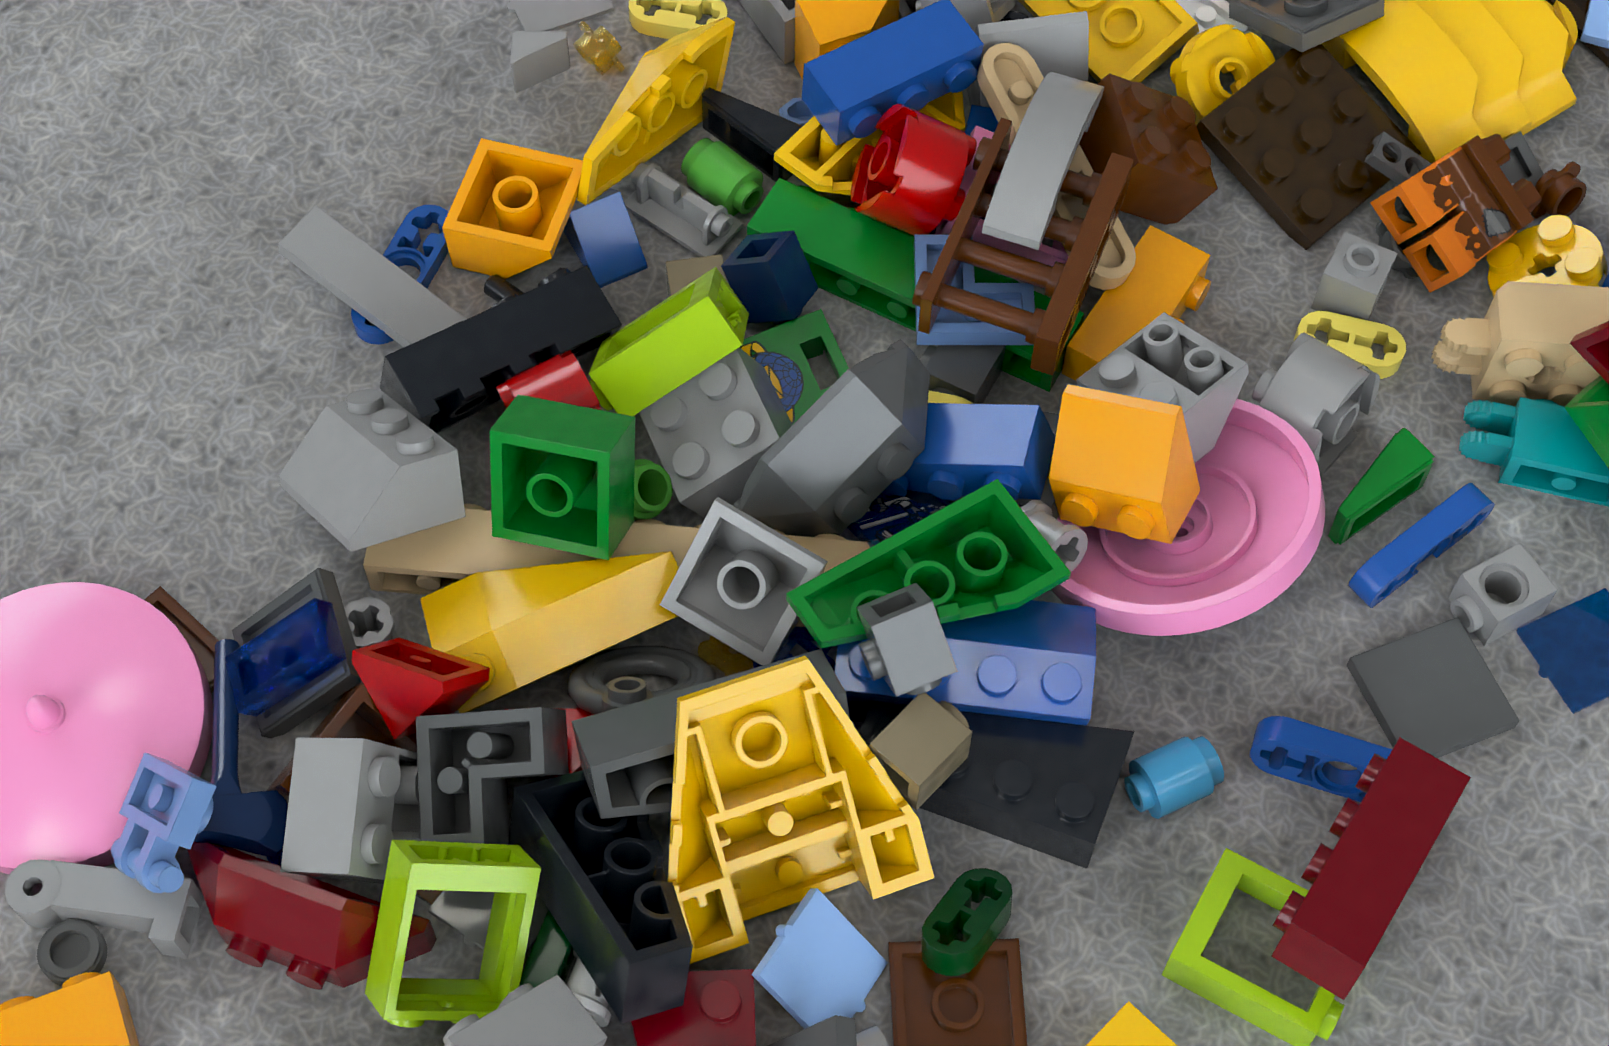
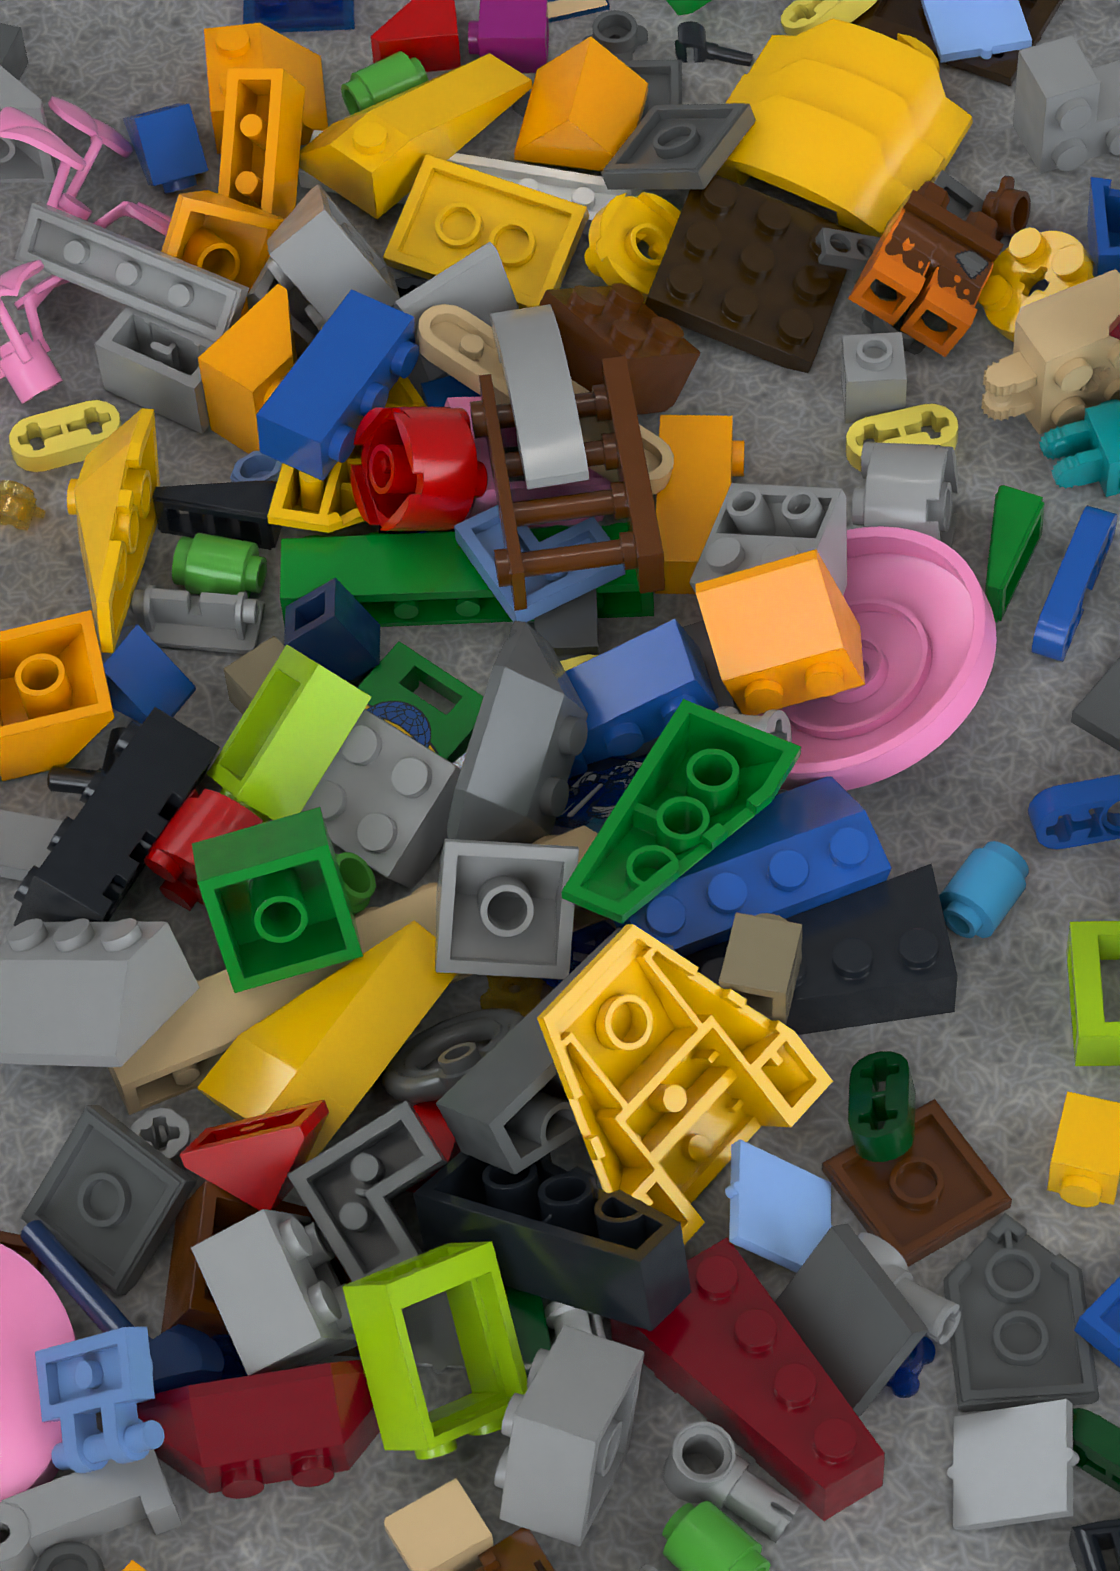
camera: 25 degrees left, 5 degrees down
clear blue plate [225,598,347,717] -> none
brick [856,583,958,697] -> none

